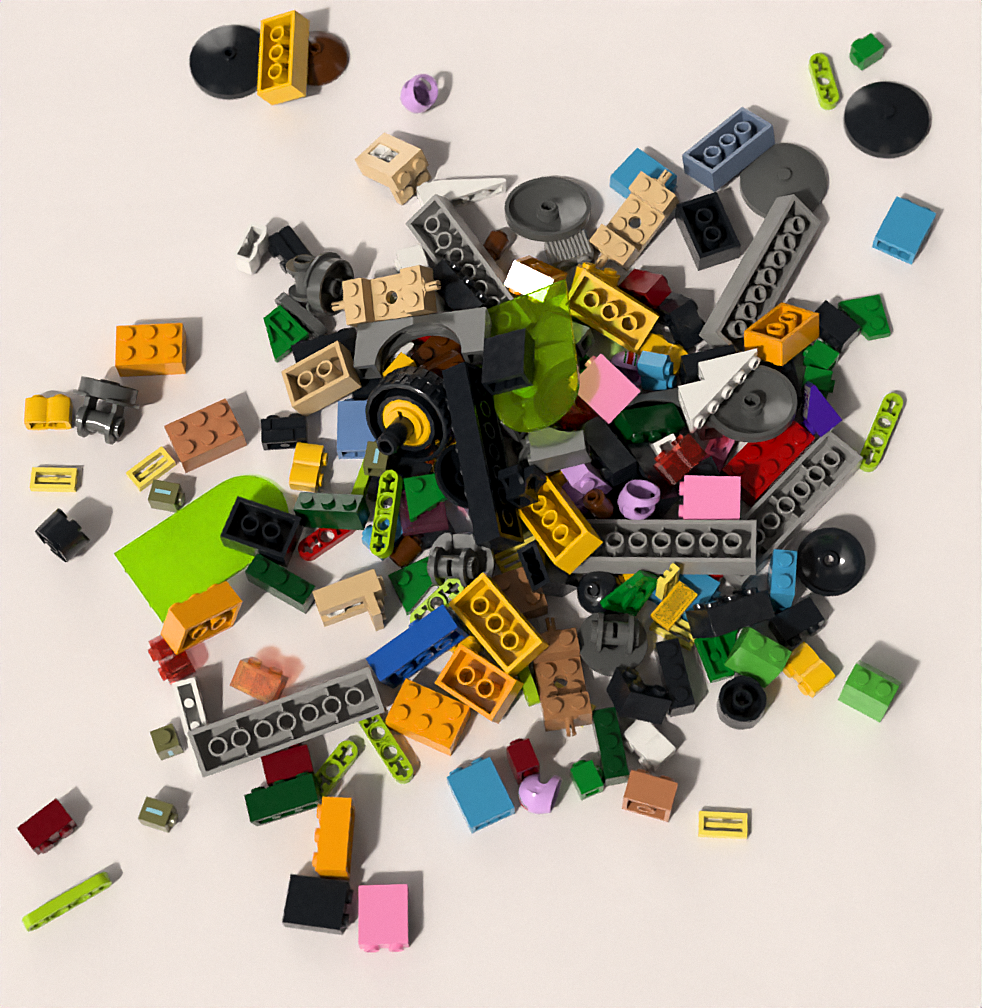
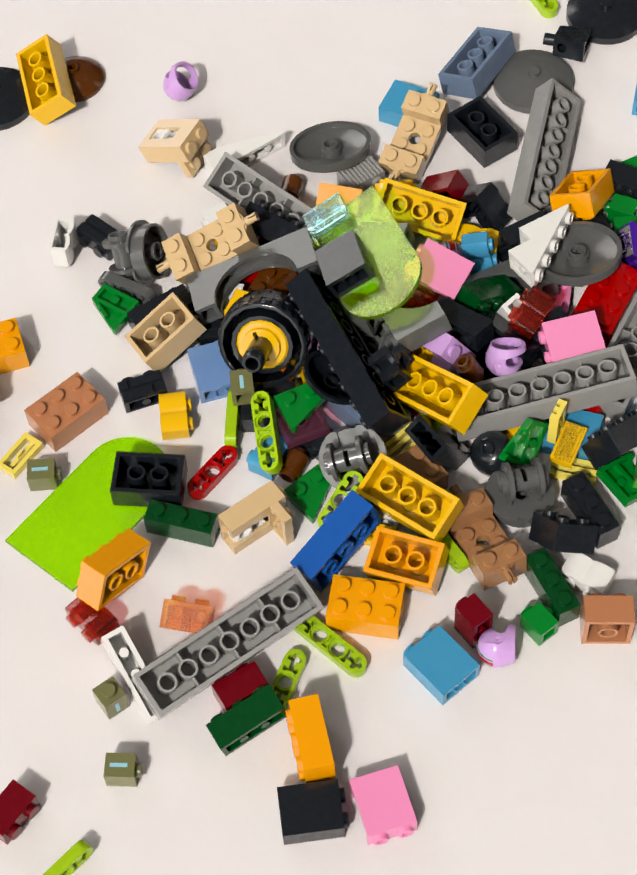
camera: 15 degrees left, 10 degrees down
dark green brick [293,492,370,530] -> none
none -> clear light blue plate [302,192,351,240]
none -> black torso [543,26,592,62]

